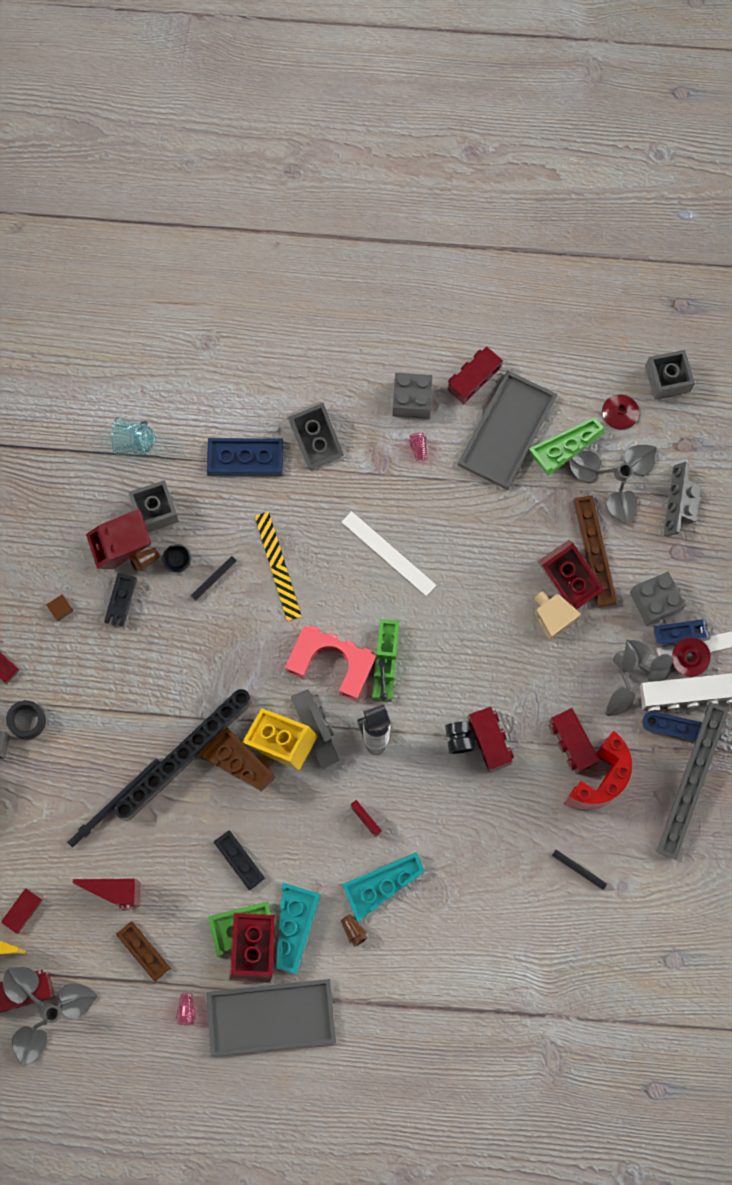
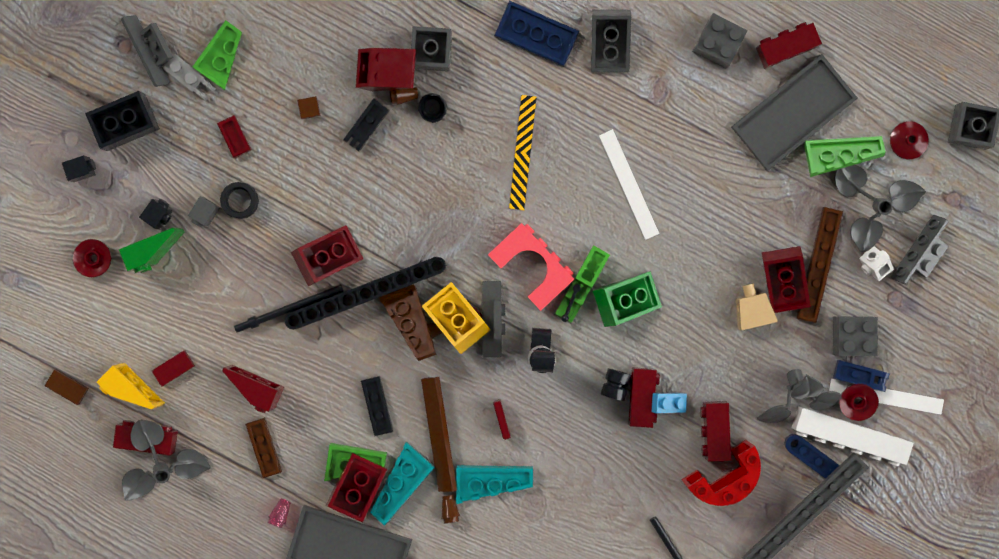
camera: 25 degrees right, 15 degrees up
black bar [190,556,237,601] -> none
clear pink cone [408,432,427,461] -> none
none -> dark red slope [291,225,363,287]
none -> reddish brown tile [421,377,457,492]
none -> green slope [593,271,662,327]
none -> dark azure plate [652,393,687,413]
none -> white brick [859,246,894,281]

